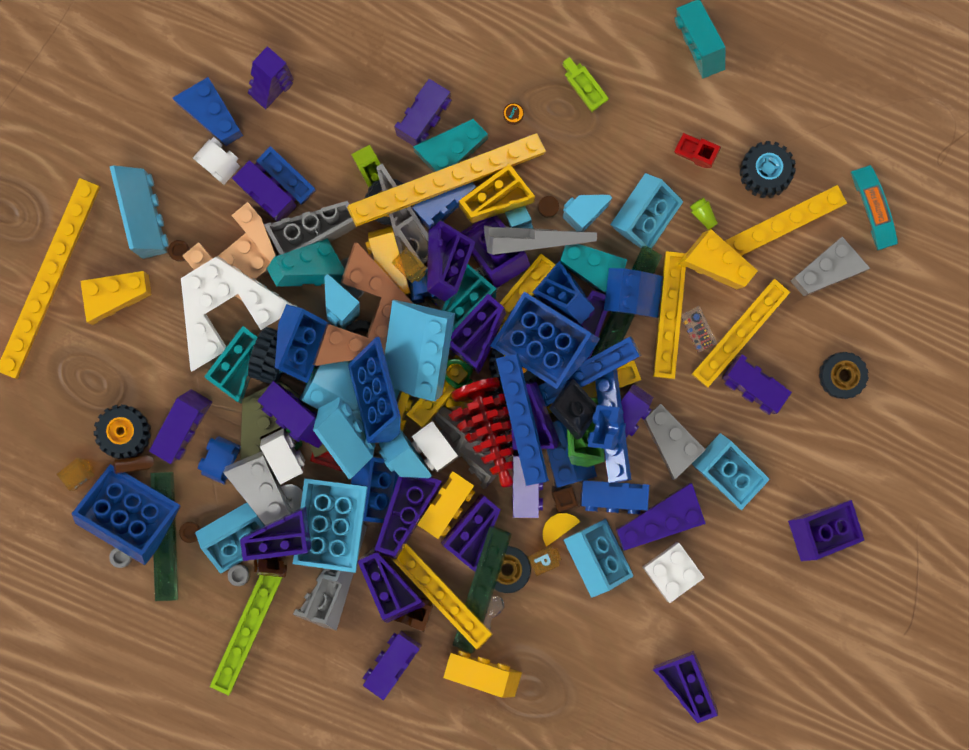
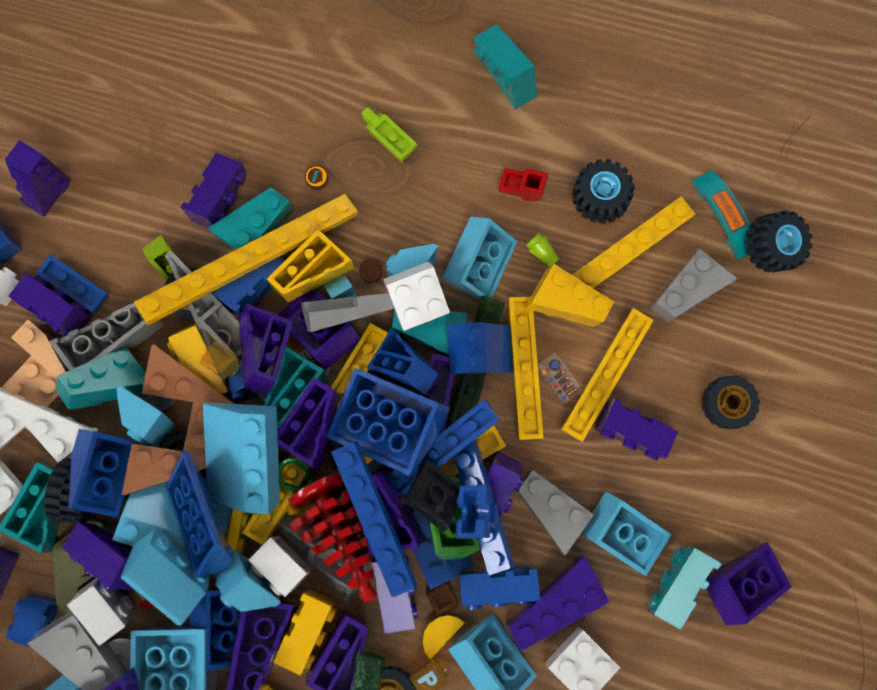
camera: 15 degrees left, 5 degrees down
none -> white brick [383,262,450,331]
none -> wedge [648,546,722,630]
none -> black wheel [744,210,813,272]

